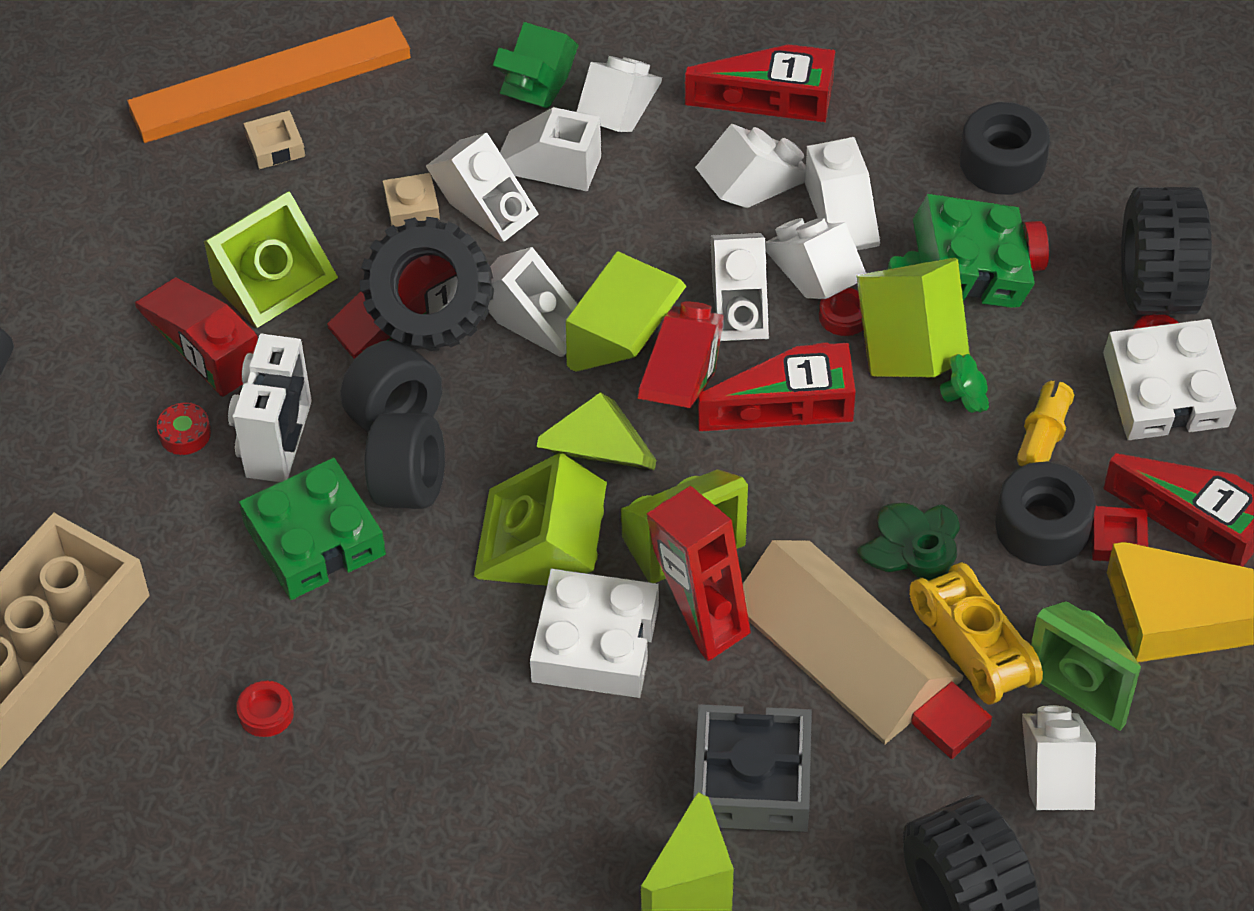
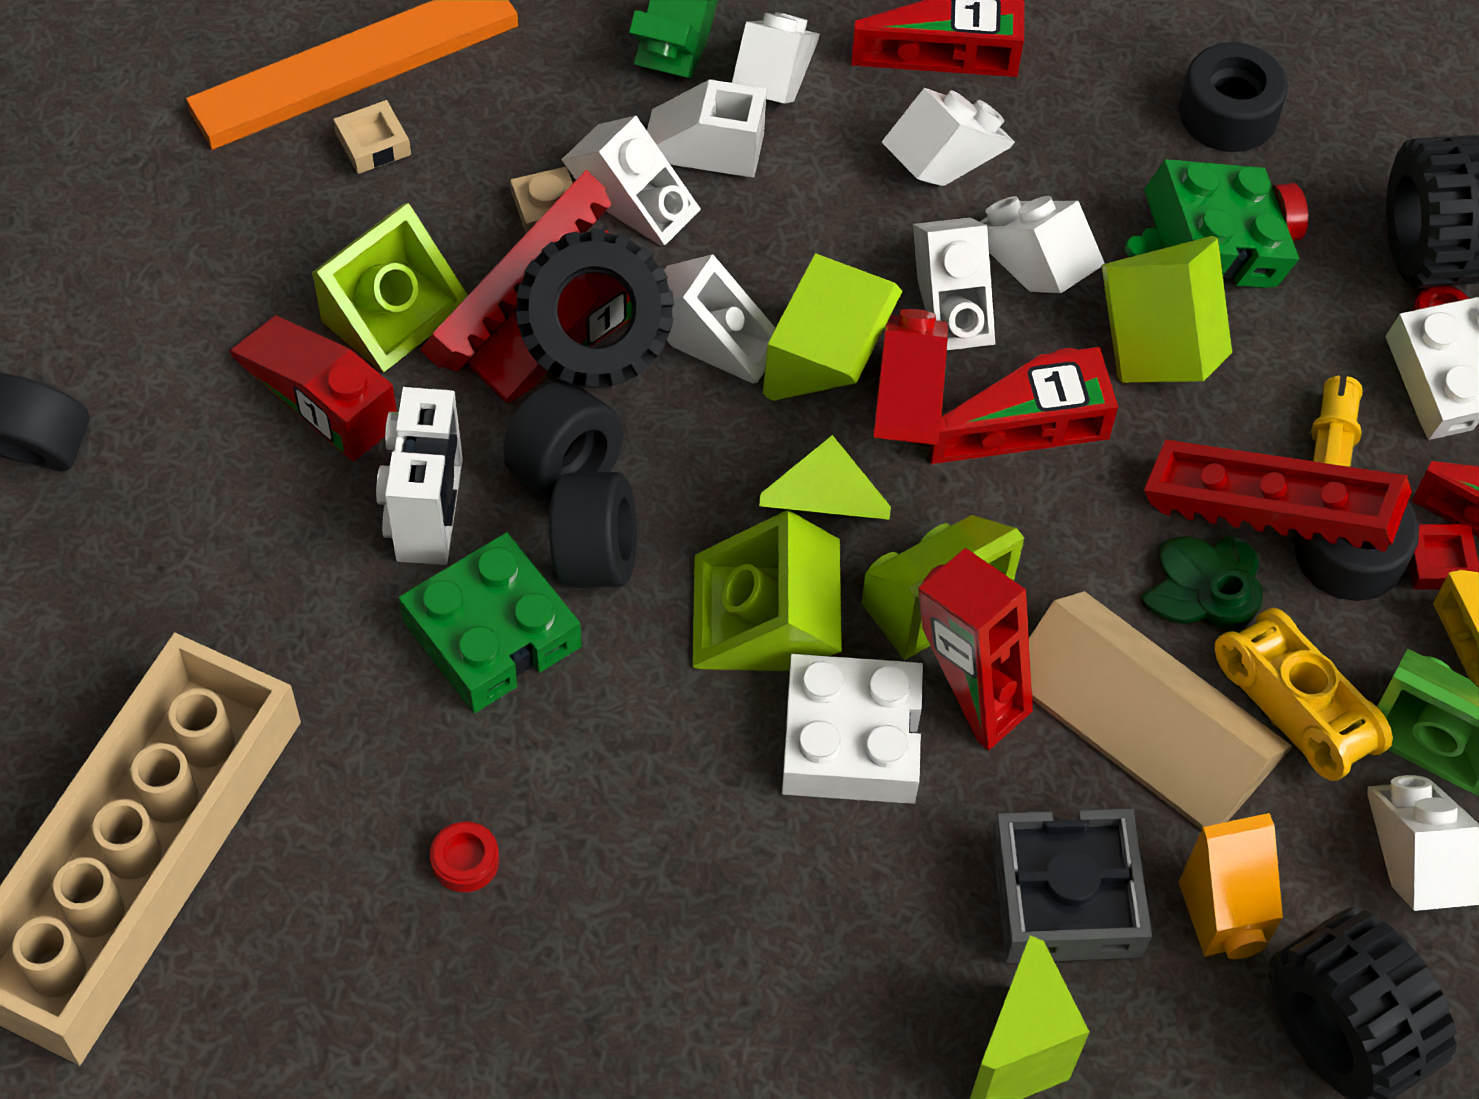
camera: 10 degrees left, 5 degrees up
red tile [157,403,211,455] -> none
white slope [805,137,880,250] -> none
red tile [819,288,863,336] -> none
red tile [911,681,992,759] -> none
green plant [940,354,989,413] -> none
none -> red gear [420,170,611,372]
none -> red gear [1144,439,1412,552]
none -> light orange slope [1178,813,1283,959]

